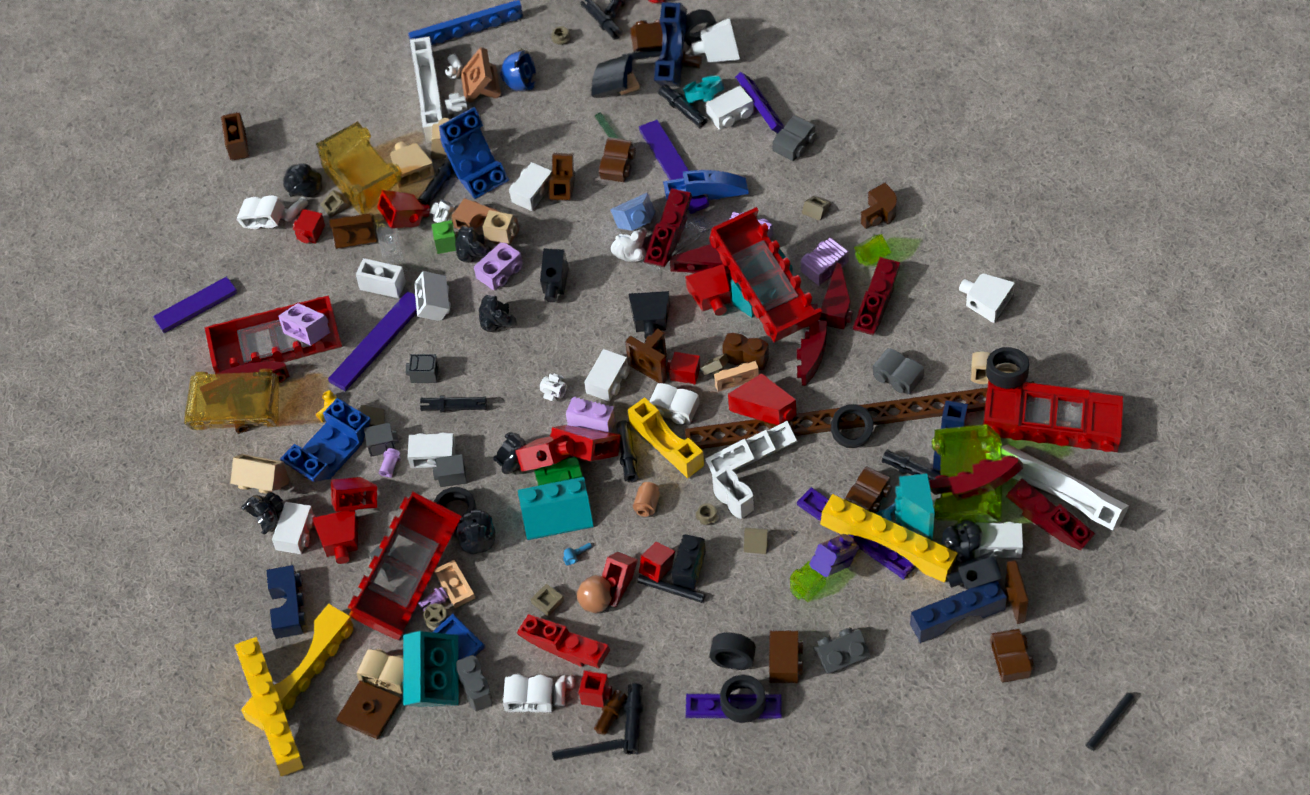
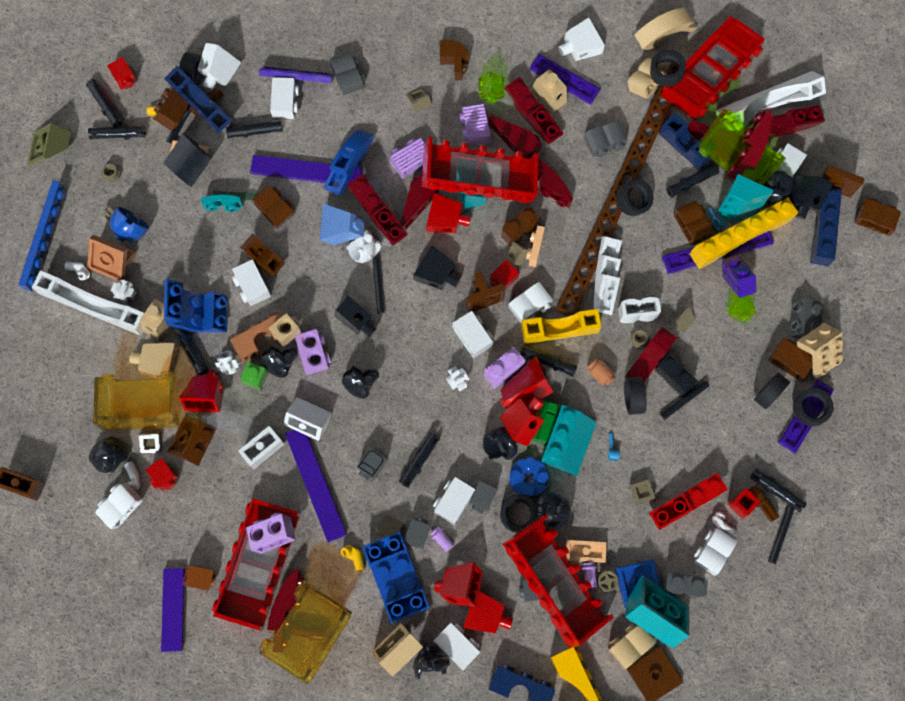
camera: 65 degrees left, 20 degrees up
nougat hair [577,575,612,614] -> none
red slope [602,551,638,607] -> none
red brick [639,541,675,582] -> none
teal plate [684,76,725,103] -> none
red slope [728,373,797,425] -> none
none -> dark orange brick [182,565,215,591]
none -> teal slope [200,195,243,212]
none -> black bar [372,258,385,314]
none -> blue plate [509,457,549,497]
none -> dark purple tile [530,54,601,105]
none -> tan torso [531,69,567,113]
none -> black tyre [624,377,647,415]
none -> dark red slope [625,327,677,382]
none -> tan arch [635,8,698,50]
none -> tan bracket [797,323,843,379]

